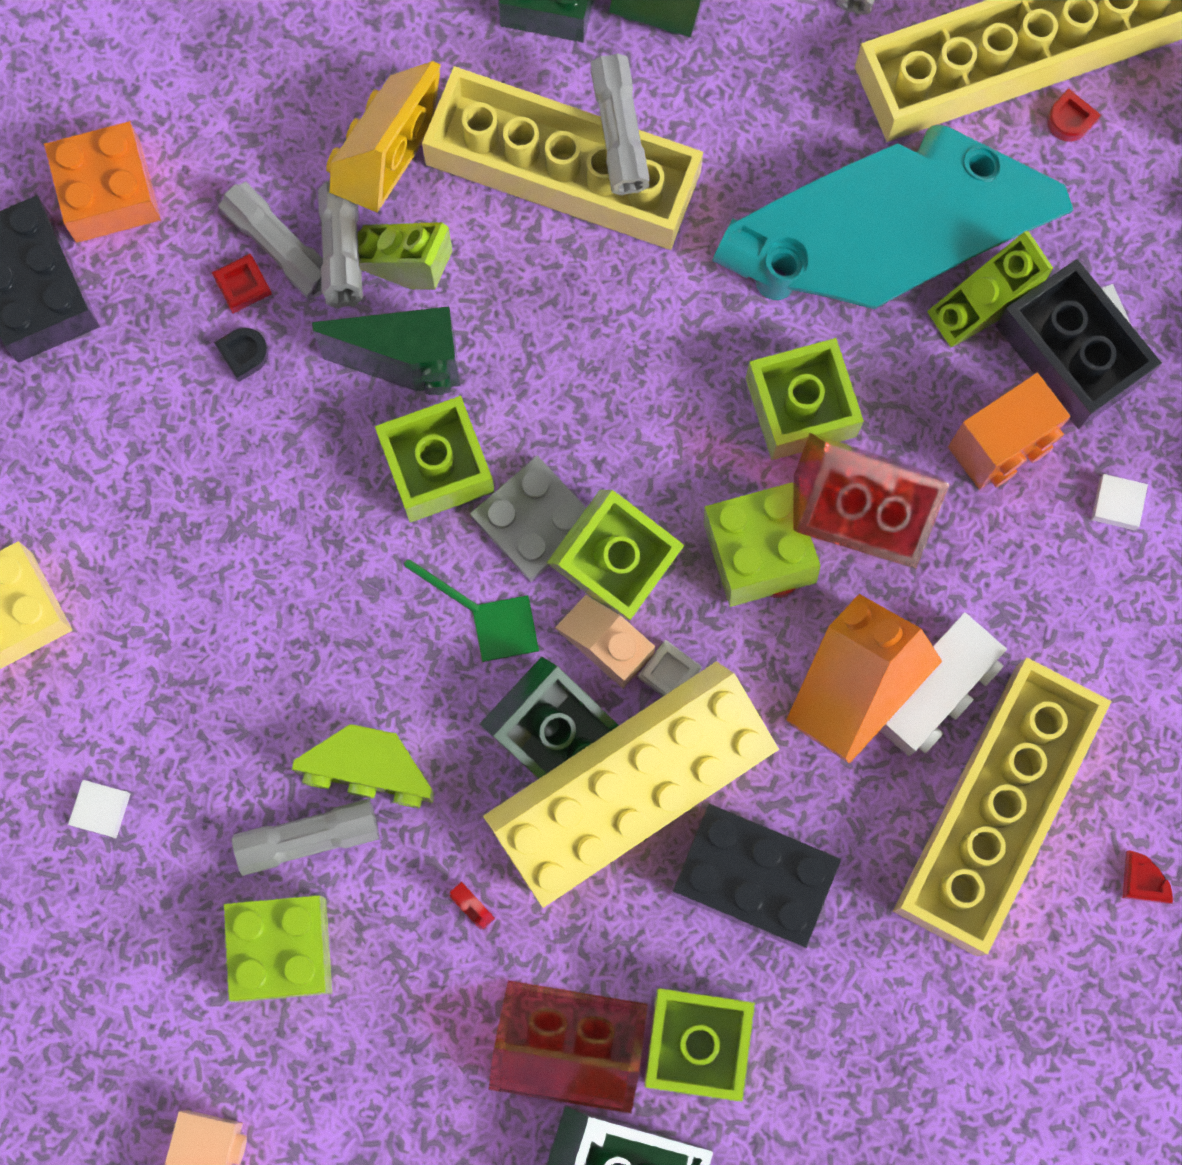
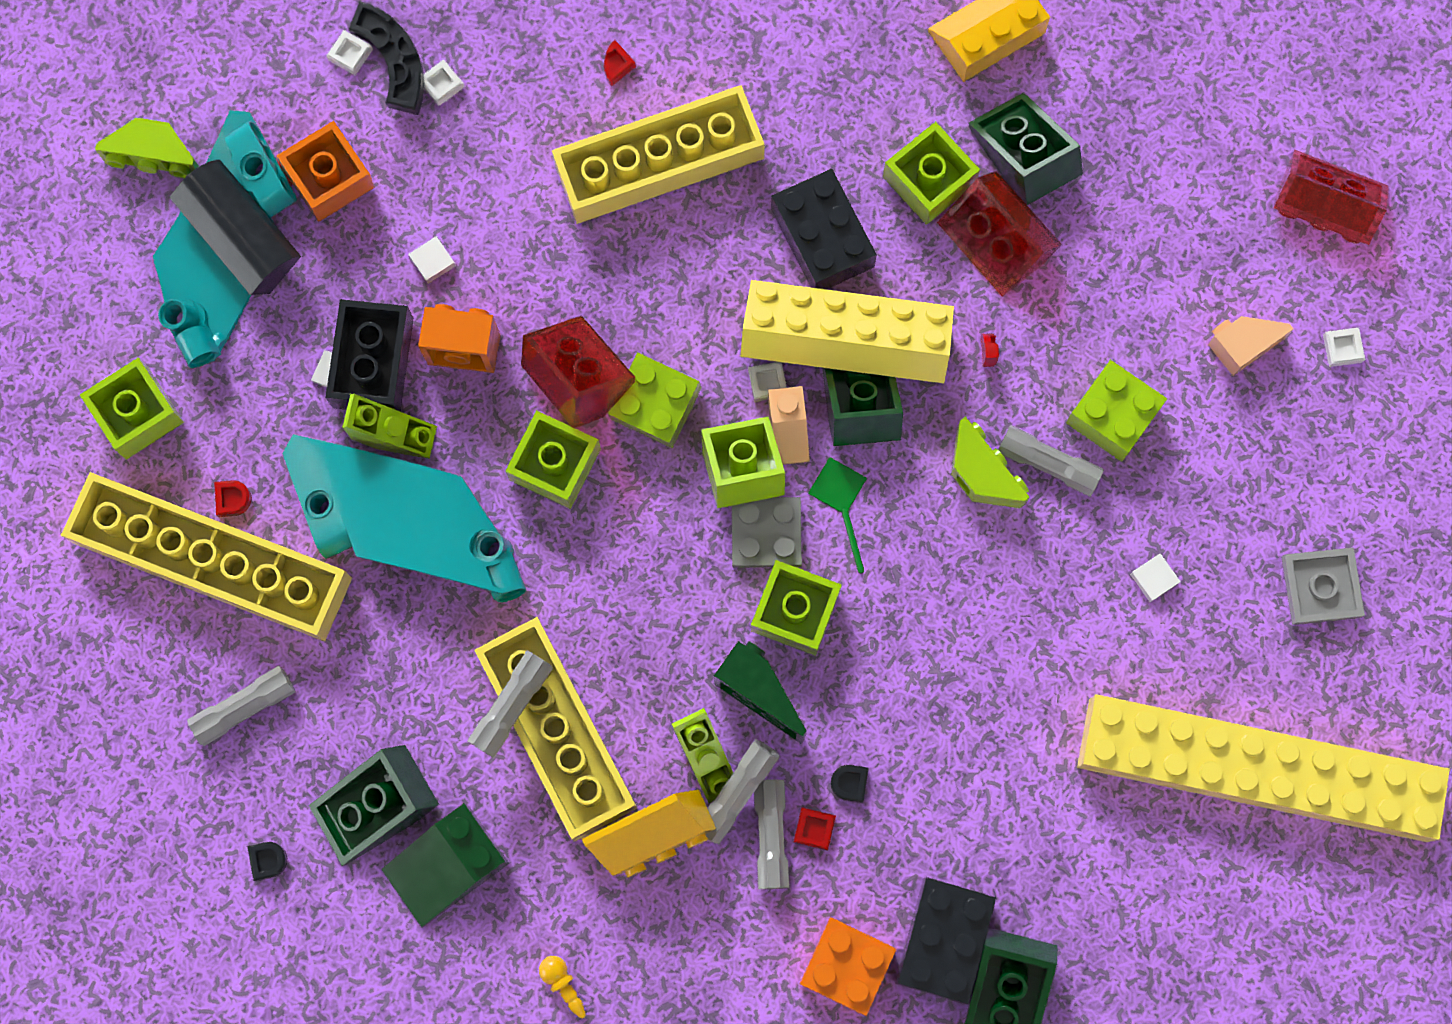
camera: 135 degrees left, 0 degrees up
orange slope [786,594,942,764] -> none
white brick [880,612,1007,756] -> none

